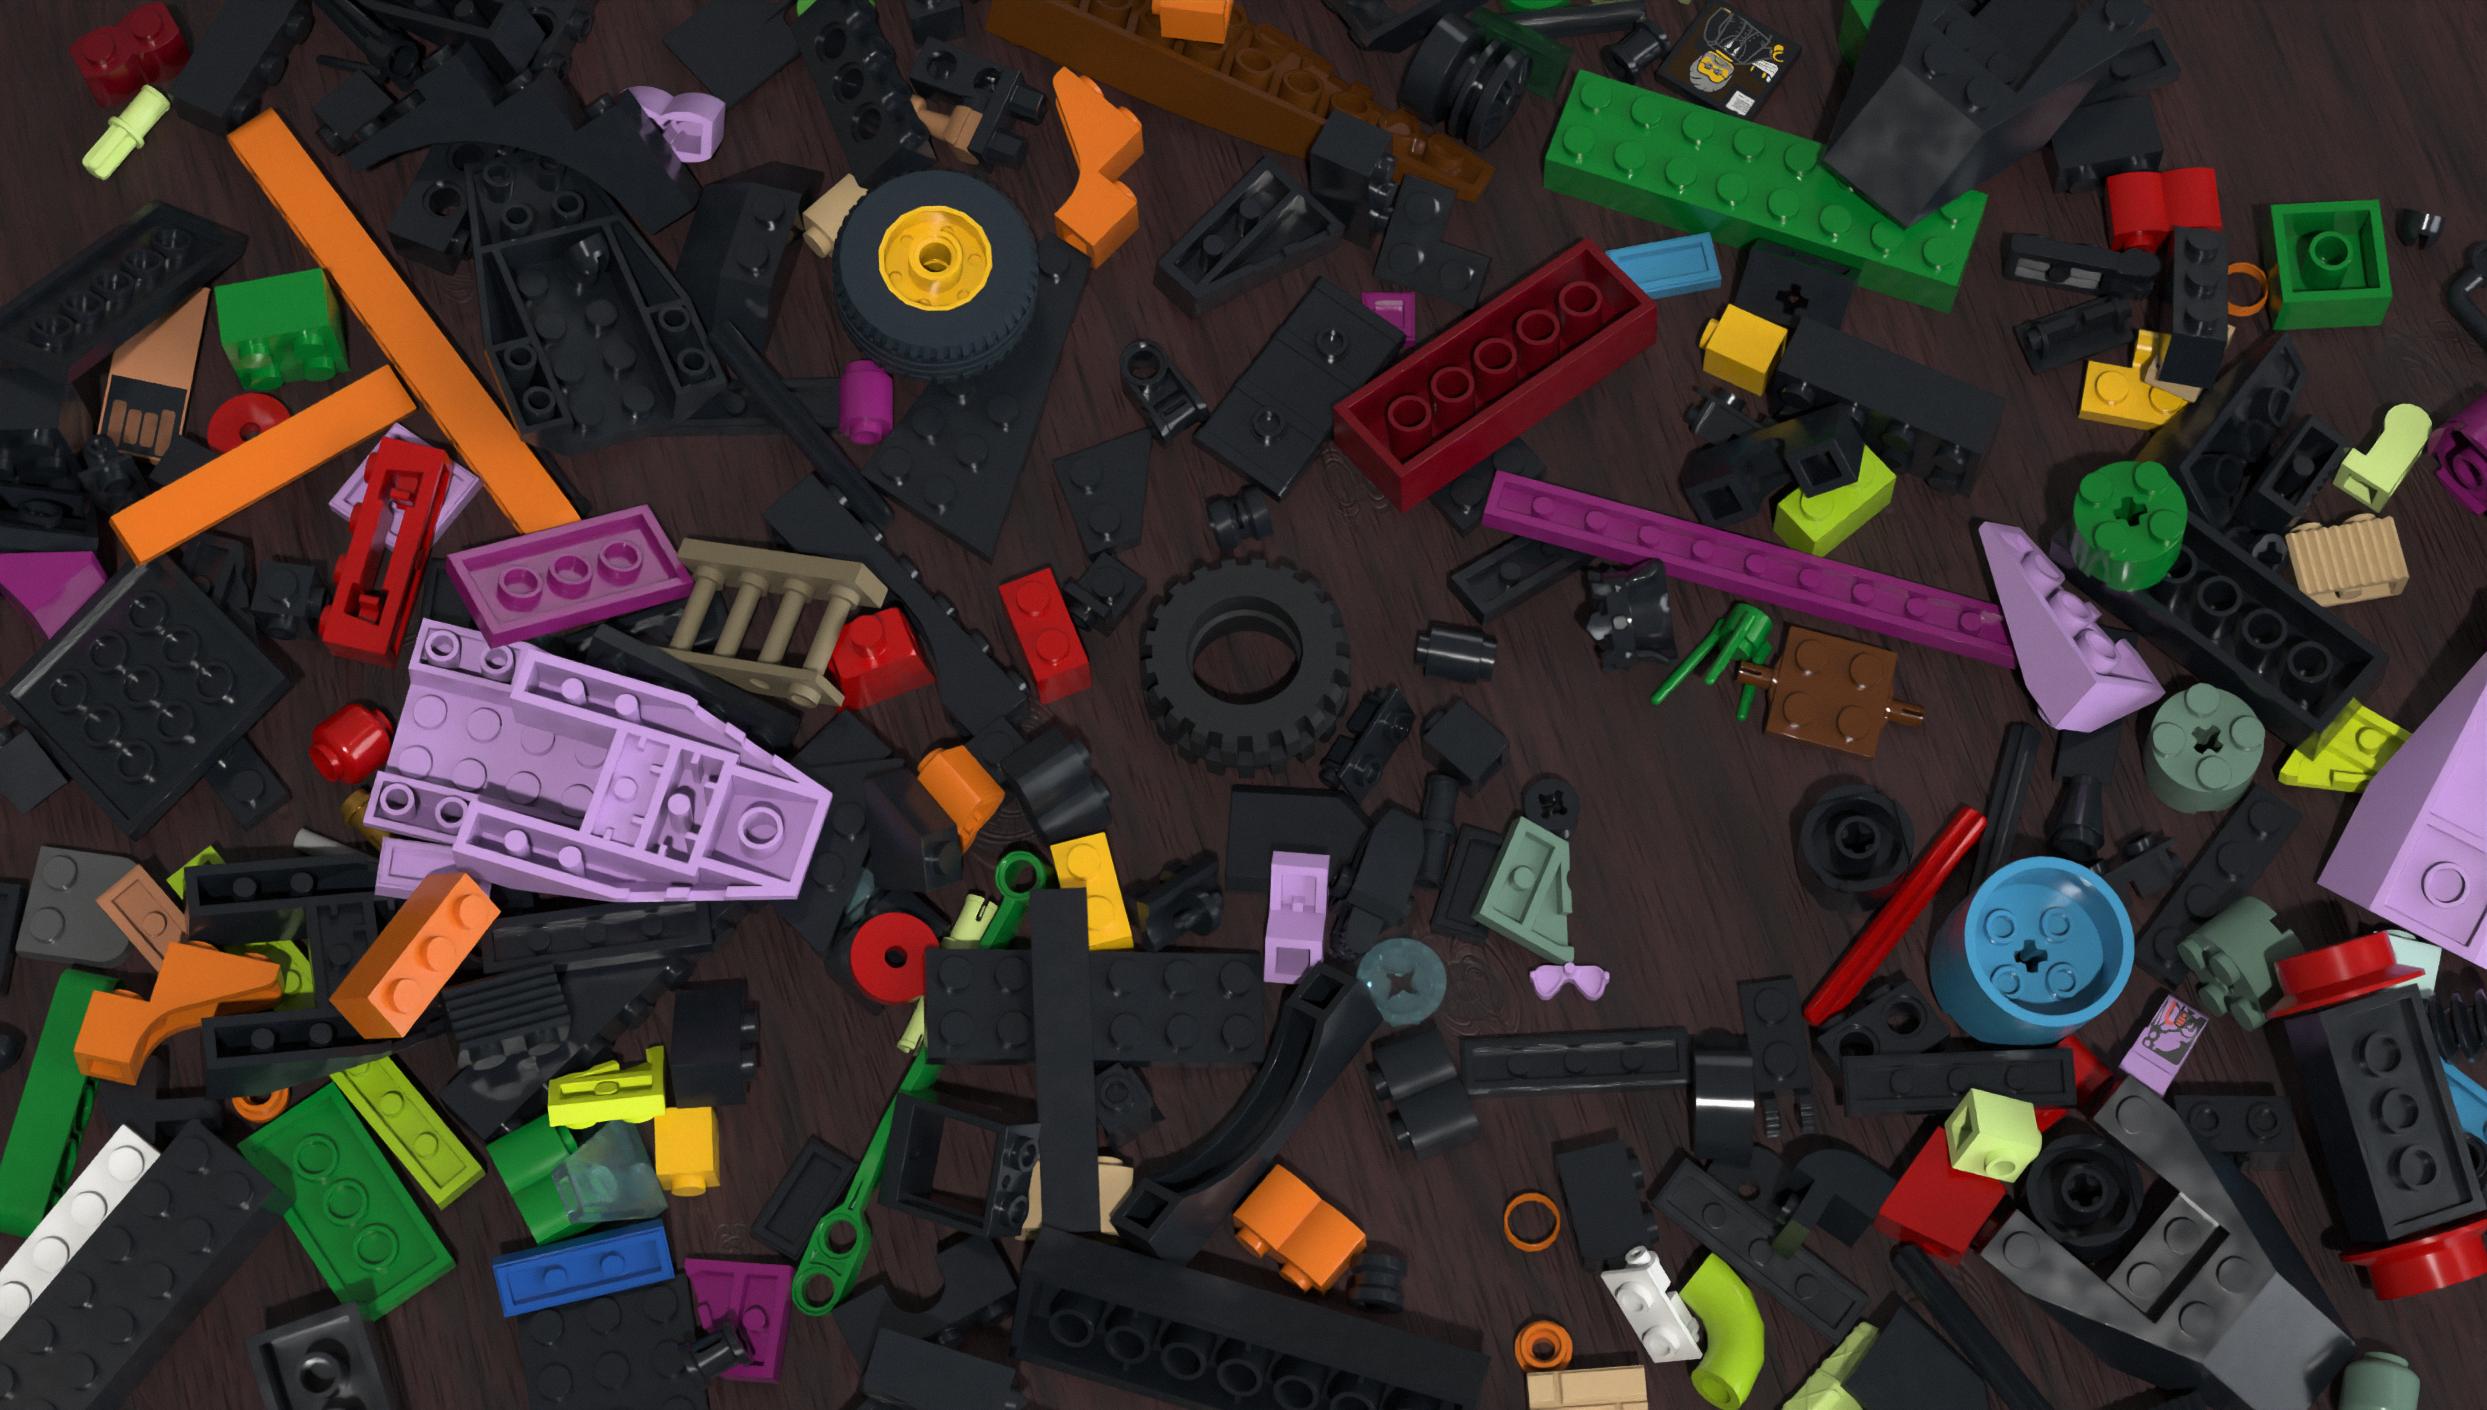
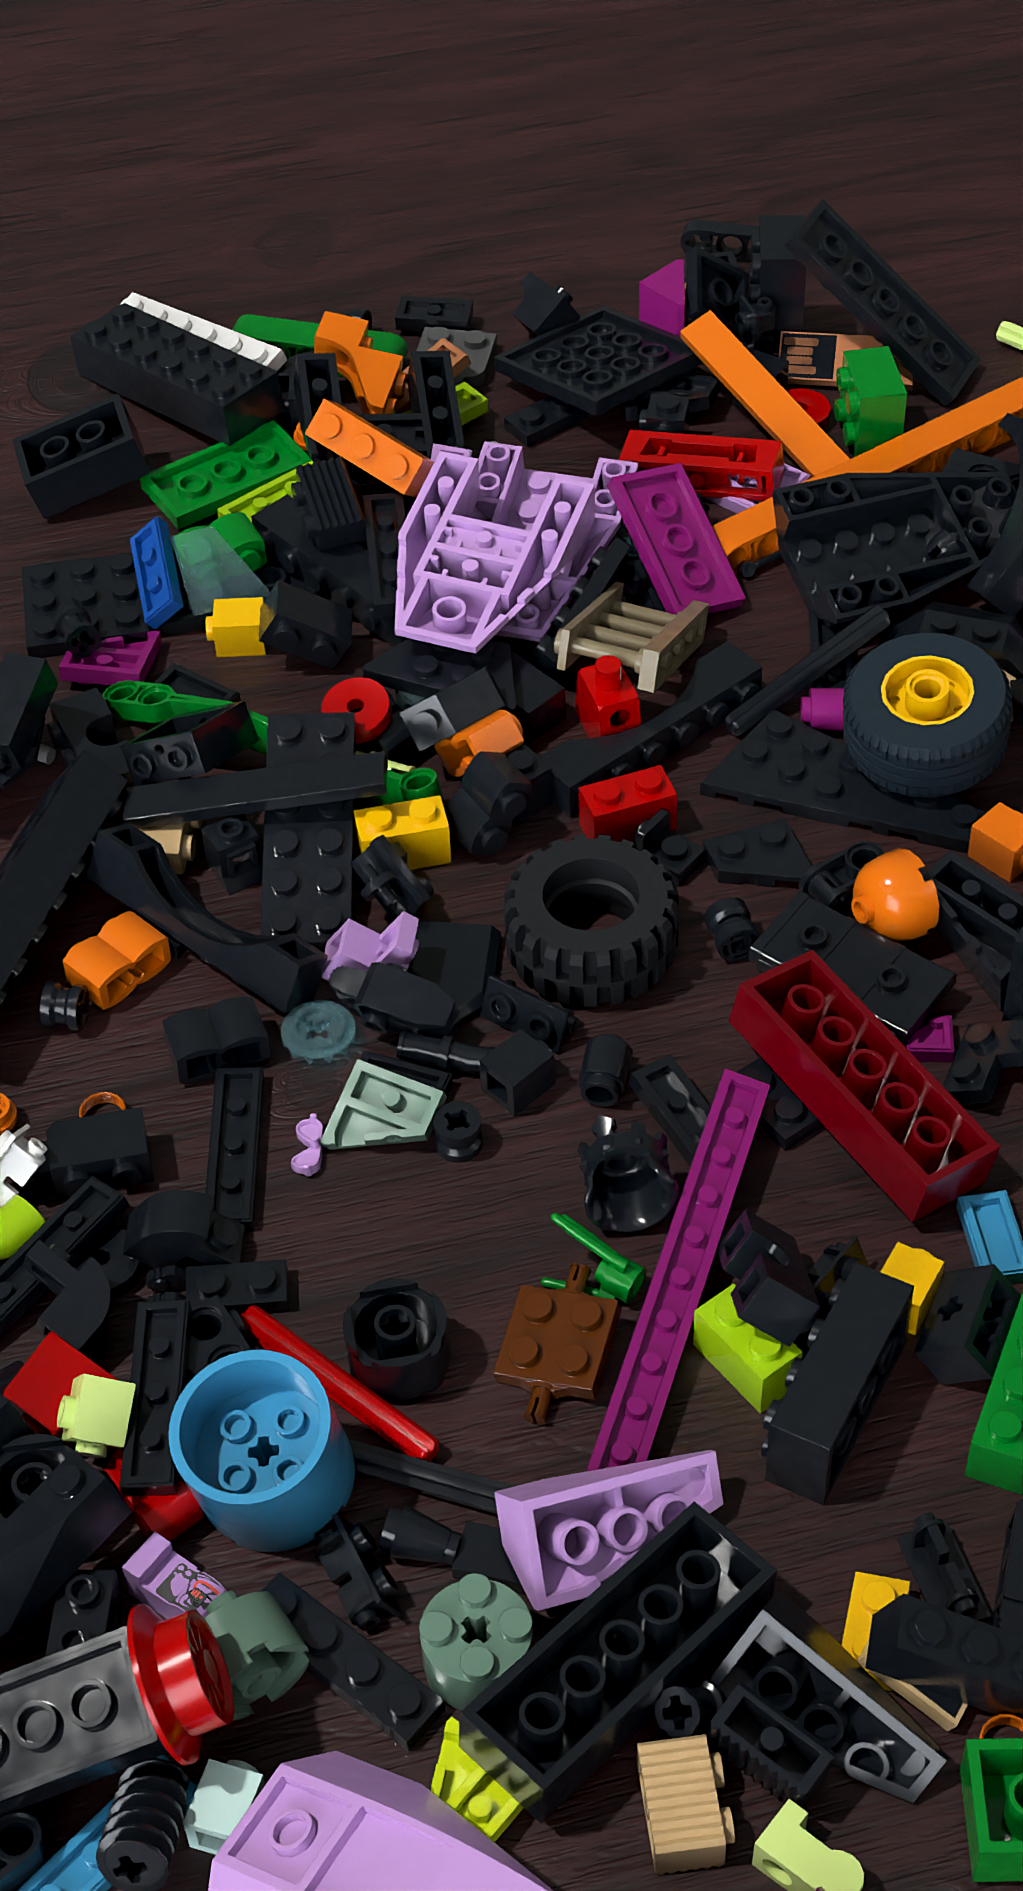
camera: 90 degrees right, 20 degrees down
red head [308,703,394,785] -> none
neon yellow wing [548,1045,666,1129] -> none
green brick [2069,461,2188,591] -> none
none -> orange cylinder [851,848,939,943]

